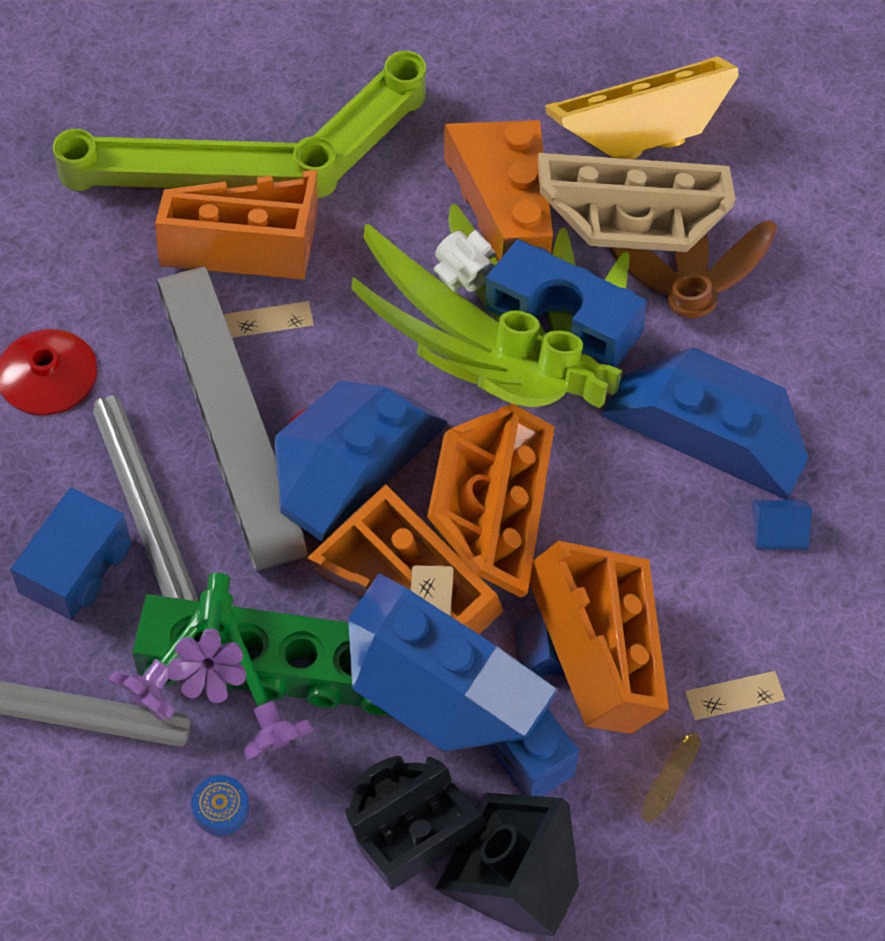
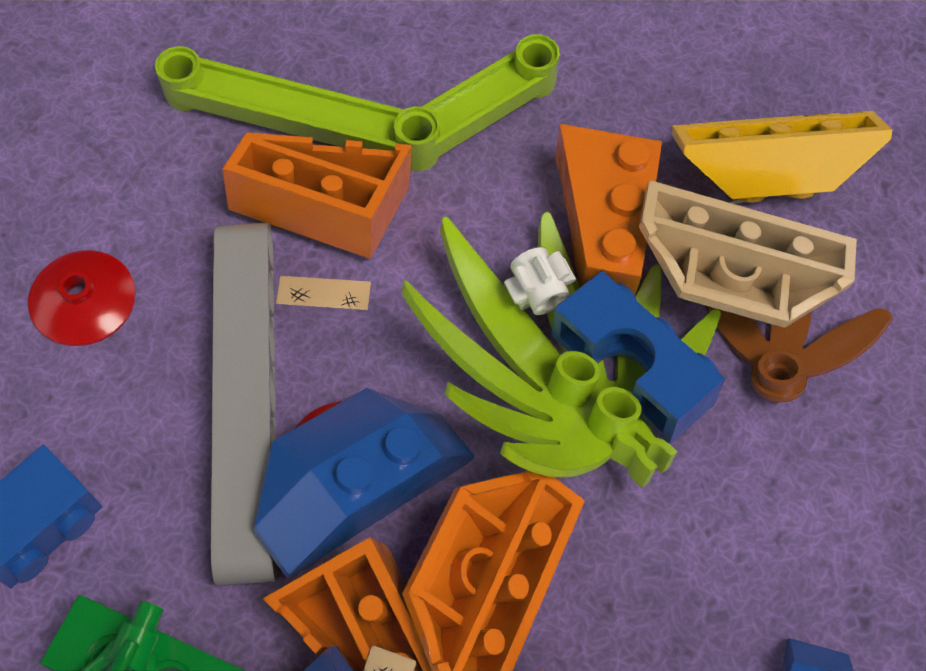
camera: 15 degrees right, 5 degrees up
light grey axle [93,395,199,601] -> none
blue wedge [602,347,809,500] -> none

